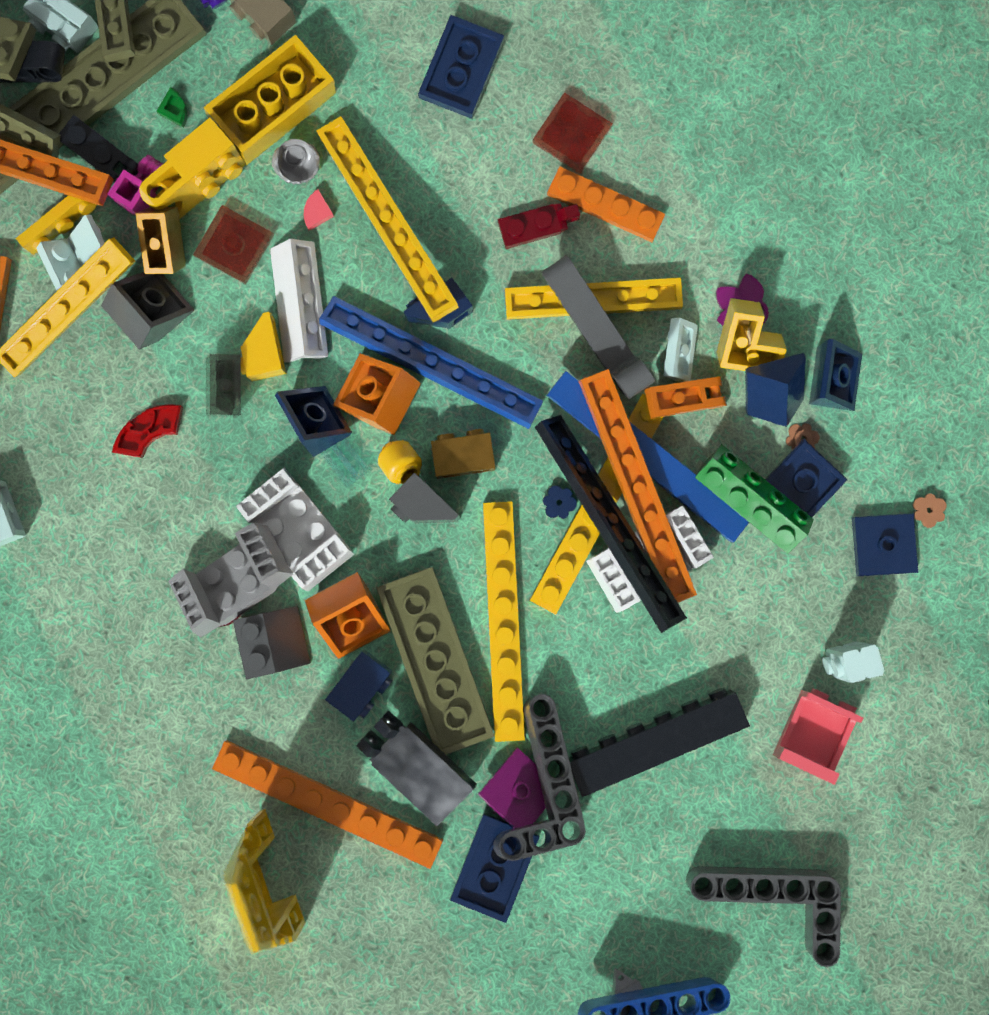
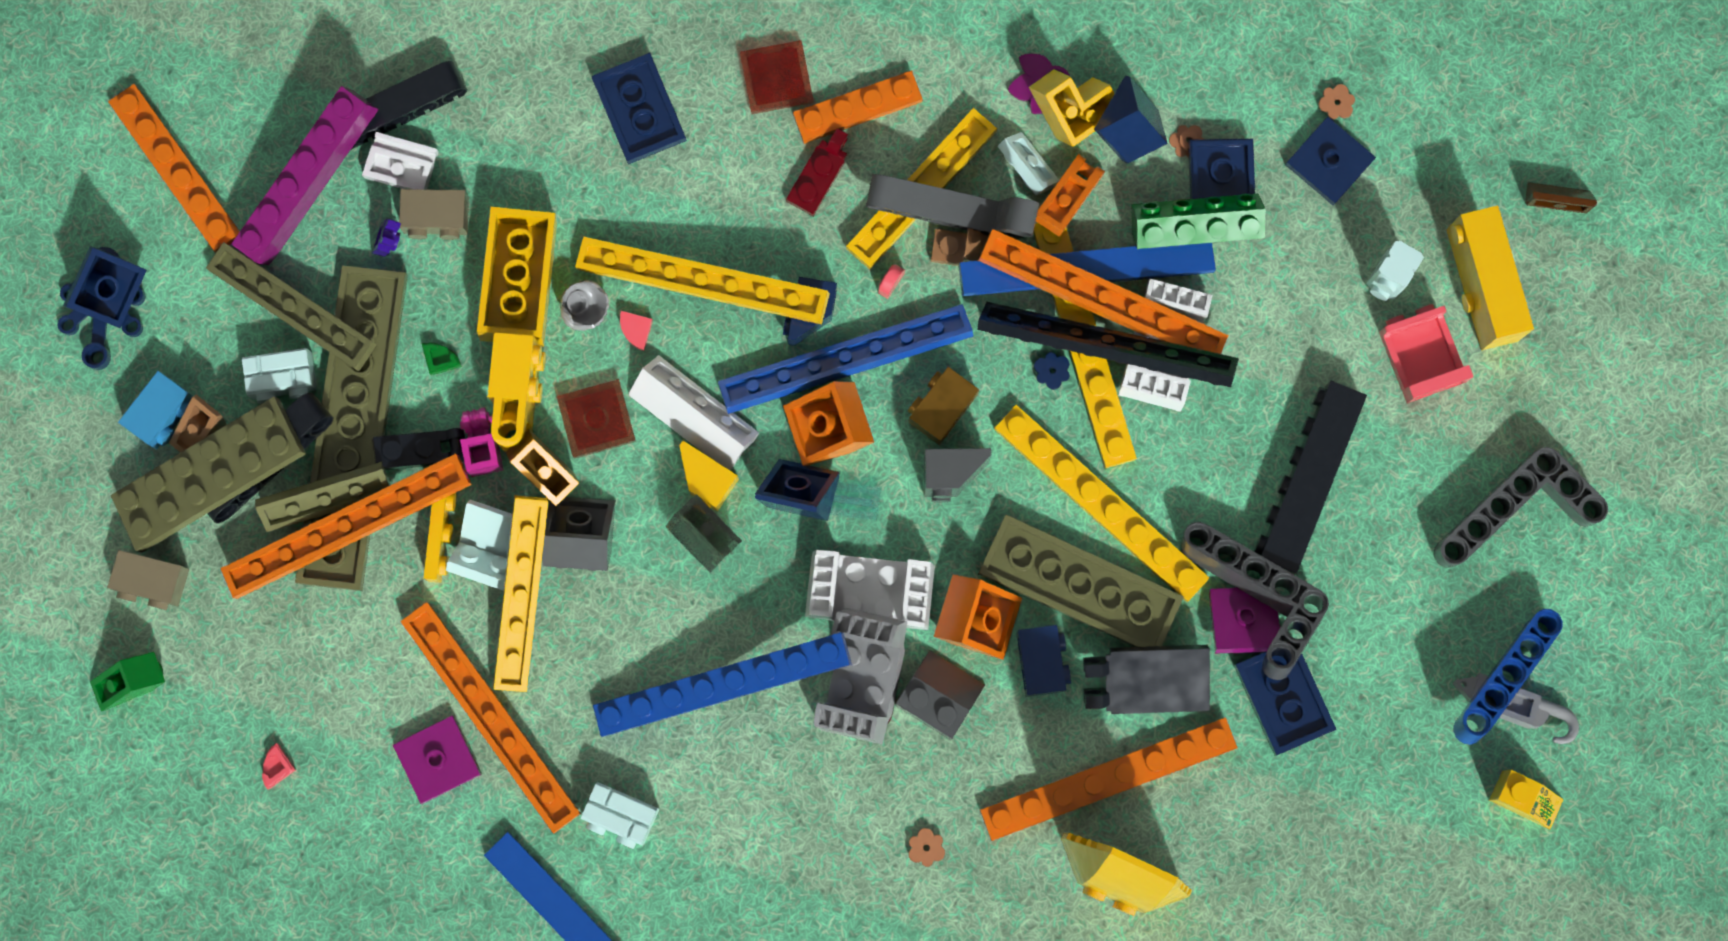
camera: 45 degrees left, 5 degrees down
red tile [112,404,183,458] -> none
yellow head [378,440,422,484] -> none
dark blue slope [809,339,862,411] -> none
none -> blue plate [593,632,852,737]
none -> coral tile [878,264,905,299]
none -> nougat plant [909,828,945,867]
none -> medium nougat slope [931,228,989,266]
none -> yellow brick [1446,205,1534,351]

